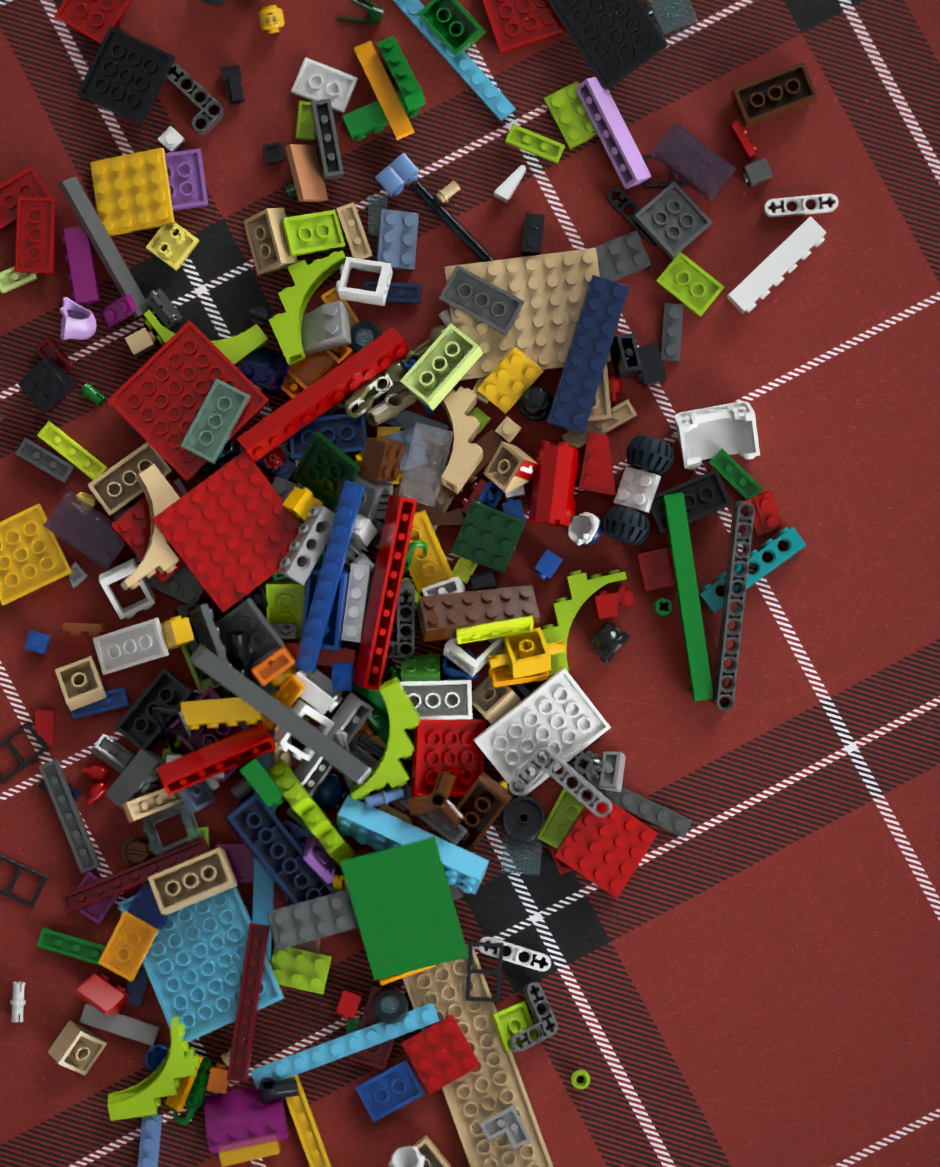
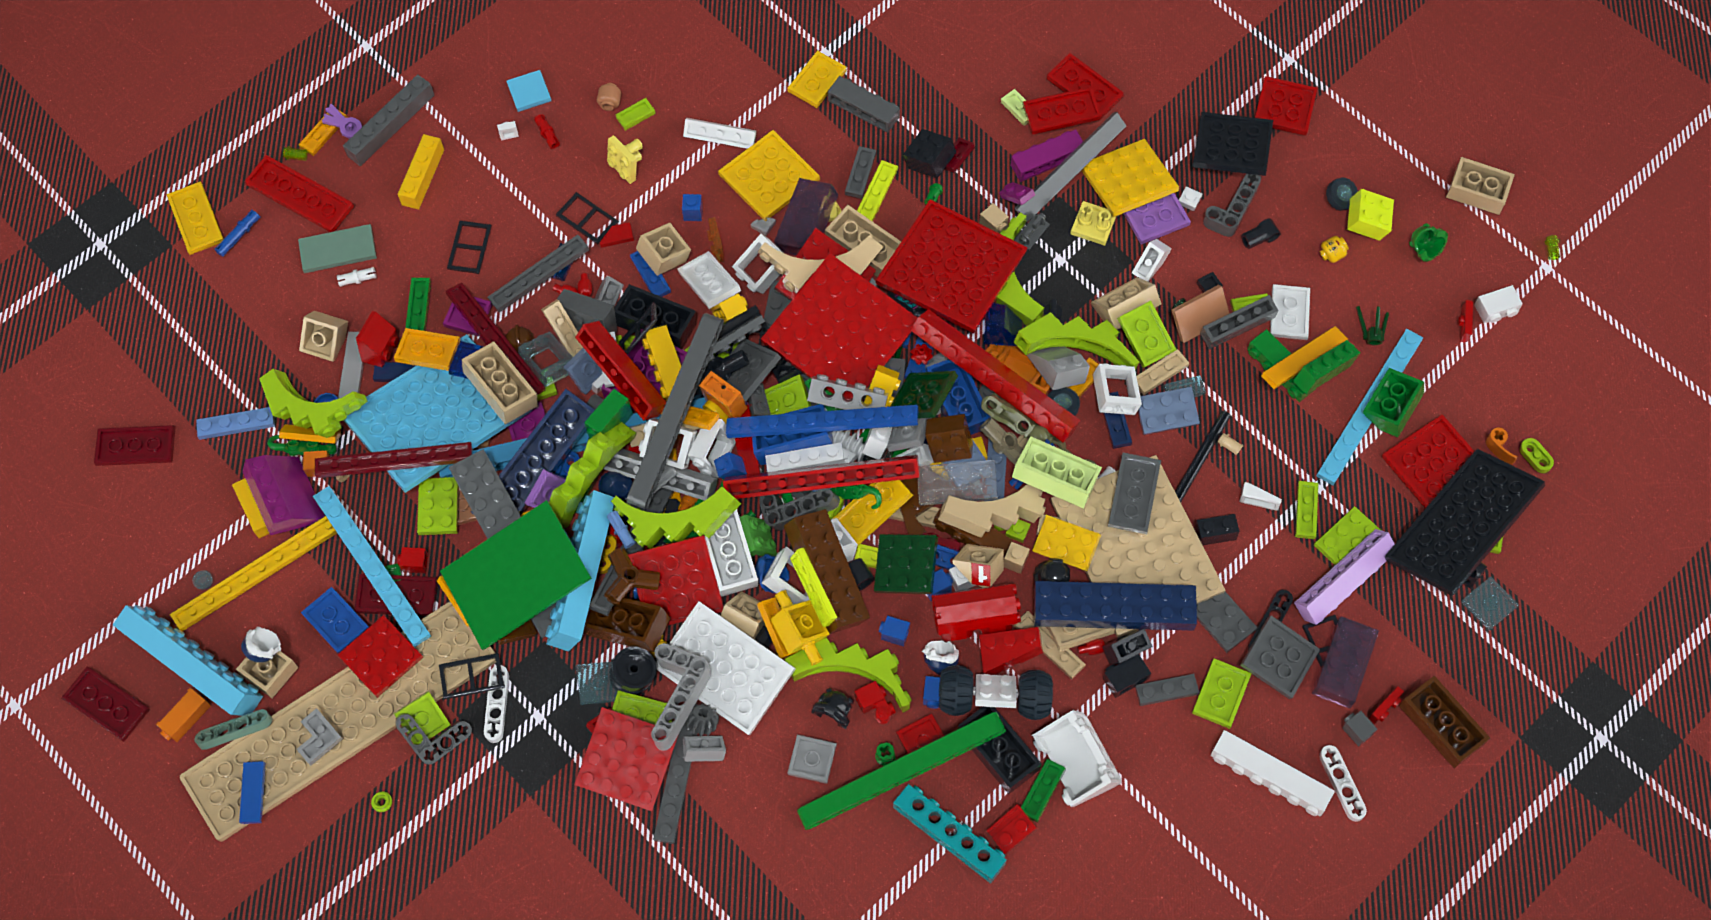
camera: 75 degrees right, 20 degrees down
lavender piece [59,297,97,340] -> none
sand green tile [180,378,251,465] -> none
black piece [257,1077,298,1104] -> none
black wheel [374,989,408,1024] -> none
medium blue brick [375,153,419,197] -> none
dark grey beam [713,501,755,711] -> none
none -> light grey plate [788,735,837,784]
none -> blue brick [923,676,940,709]
none -> white slope [1132,239,1172,282]

